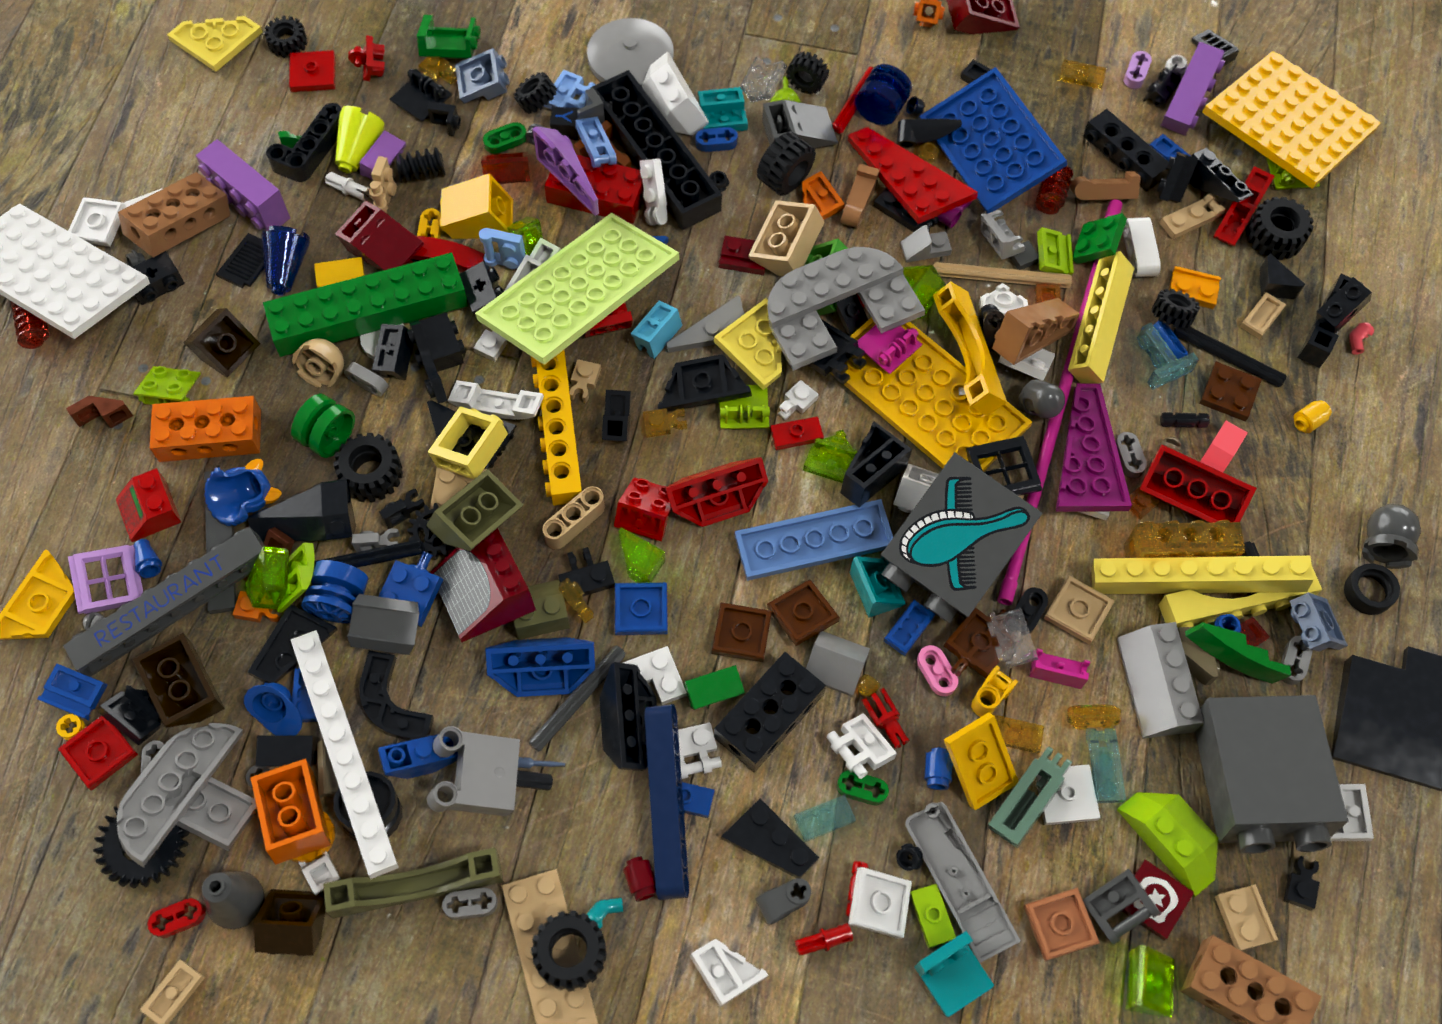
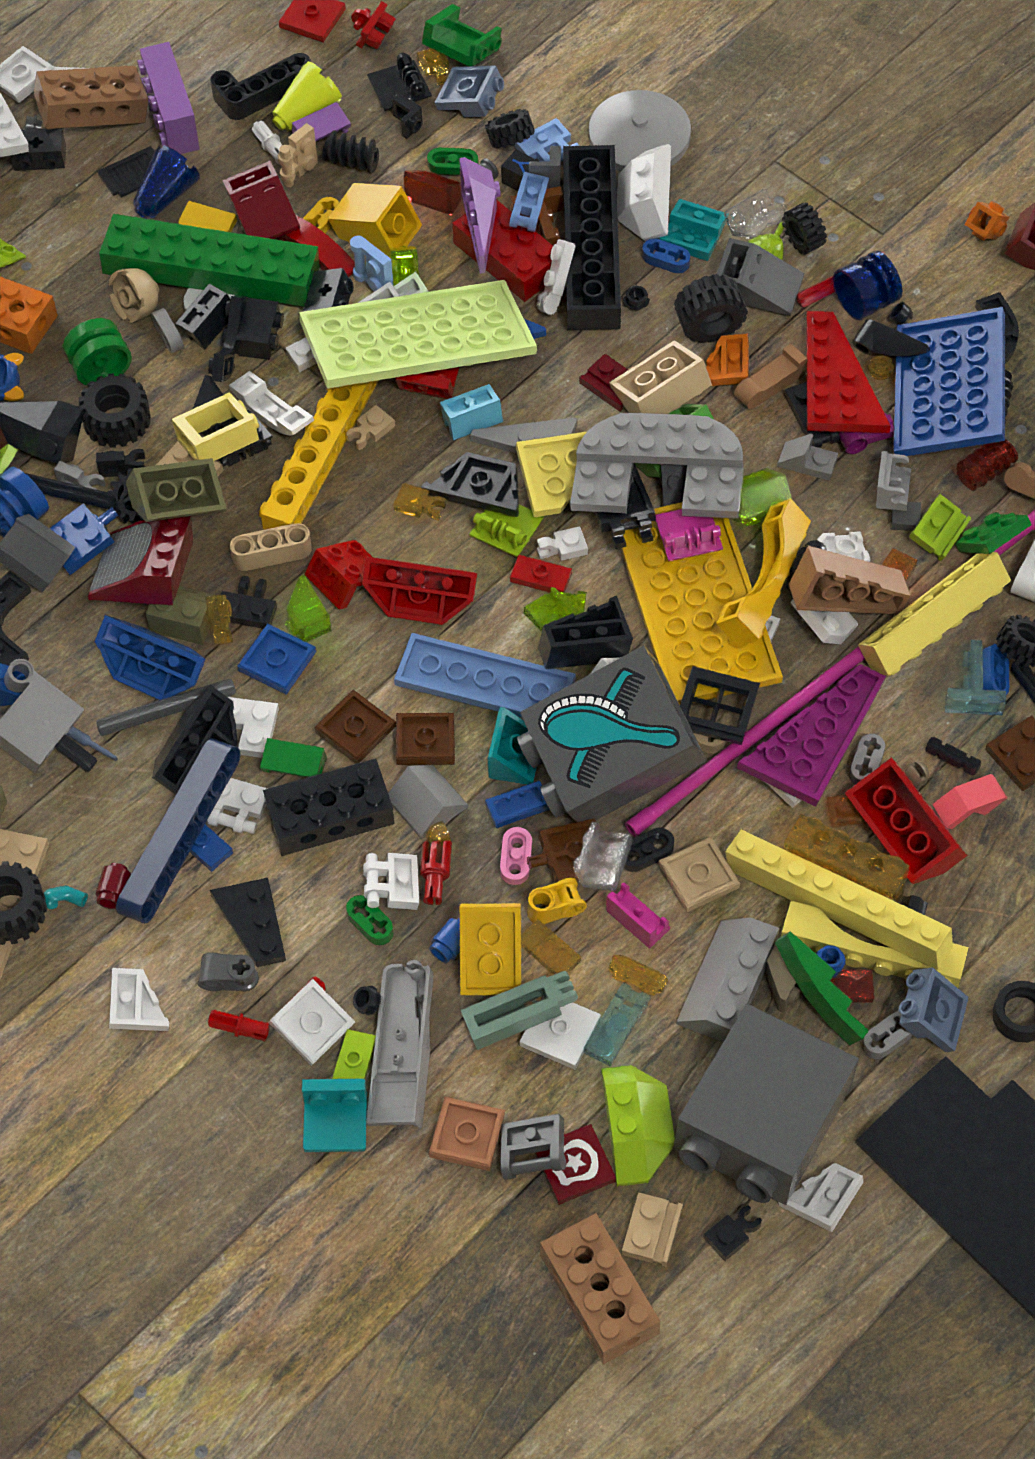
camera: 35 degrees right, 5 degrees down
dark brown slope [183,308,261,377] -> none
green tile [278,131,301,149] -> none
black brick [602,389,631,441] -> none
clear light blue plate [794,795,856,842] -> none
tan axle [933,262,1072,288] -> none
dark grey helmet [1018,379,1065,419] -> none
clear neon green slope [1126,945,1174,1018] -> none

